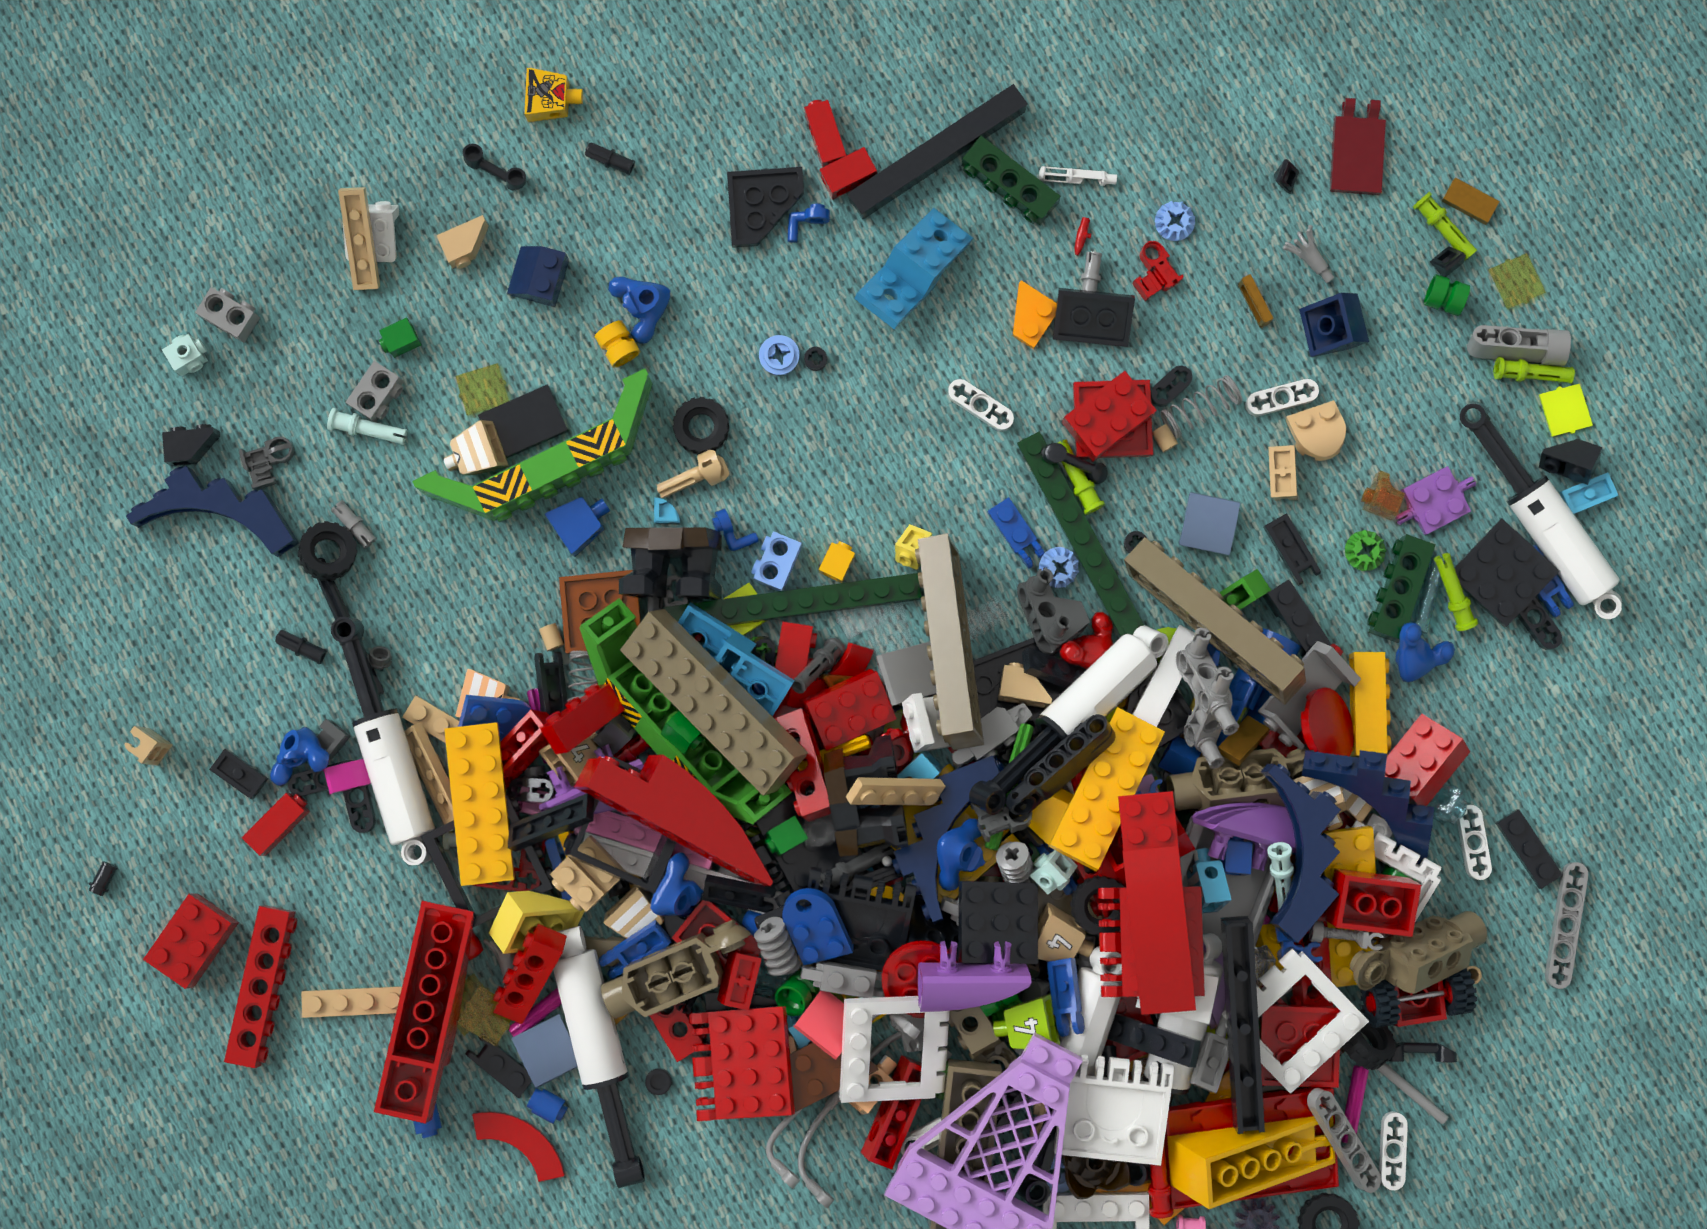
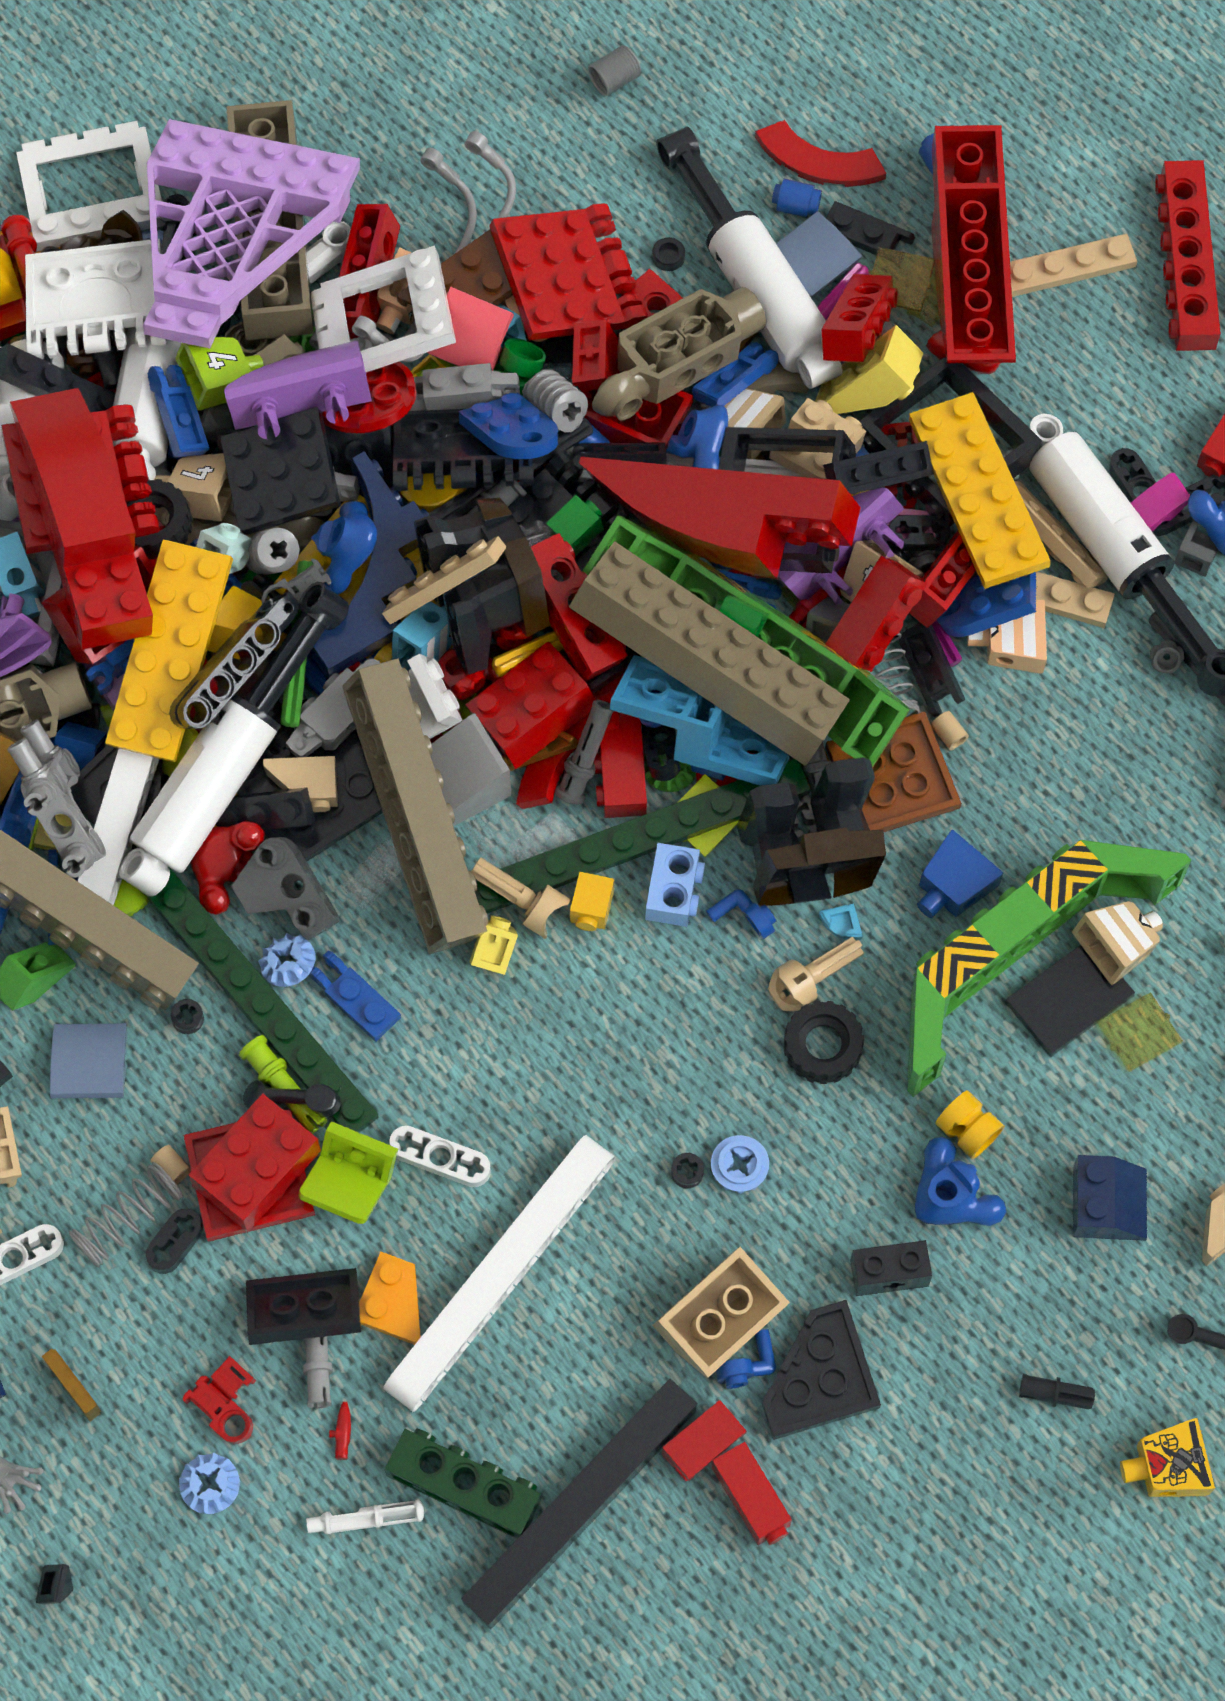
camera: 165 degrees right, 15 degrees down
dark azure bracket [854,208,973,329] -> none
none -> lime bracket [298,1121,398,1224]
none -> white beam [383,1135,616,1412]
none -> tan piece [471,857,571,939]
none -> tan slope [652,1247,790,1378]
none -> black brick [850,1240,932,1296]

